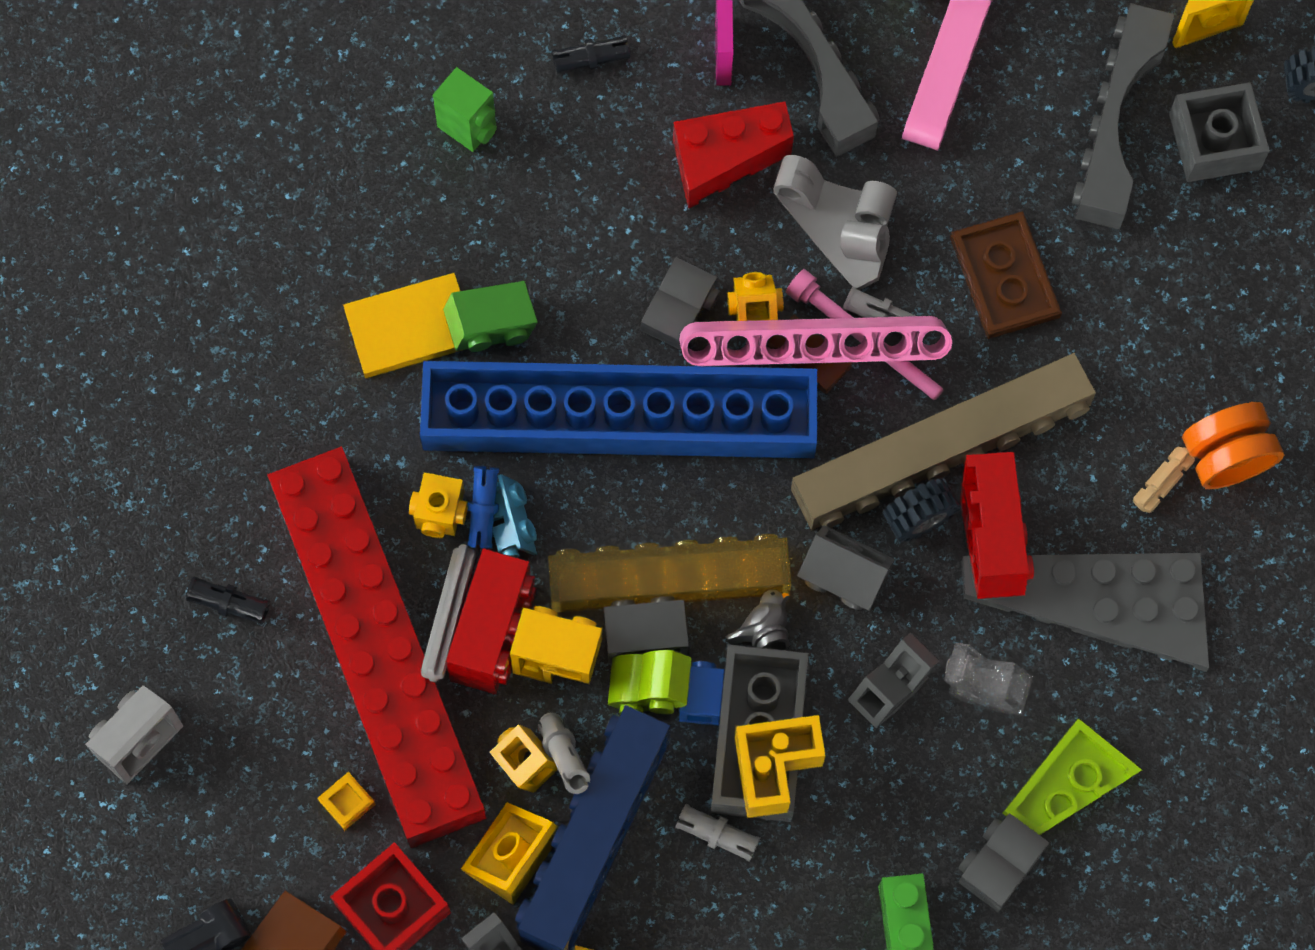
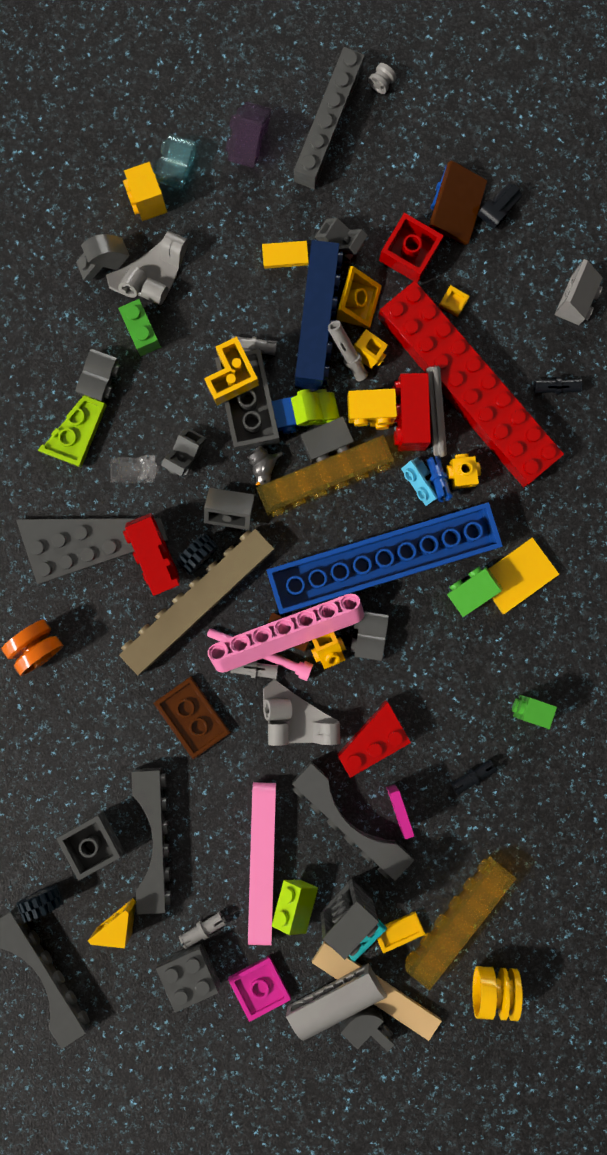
camera: 155 degrees right, 15 degrees up
tan axle [1133,446,1195,513] -> none

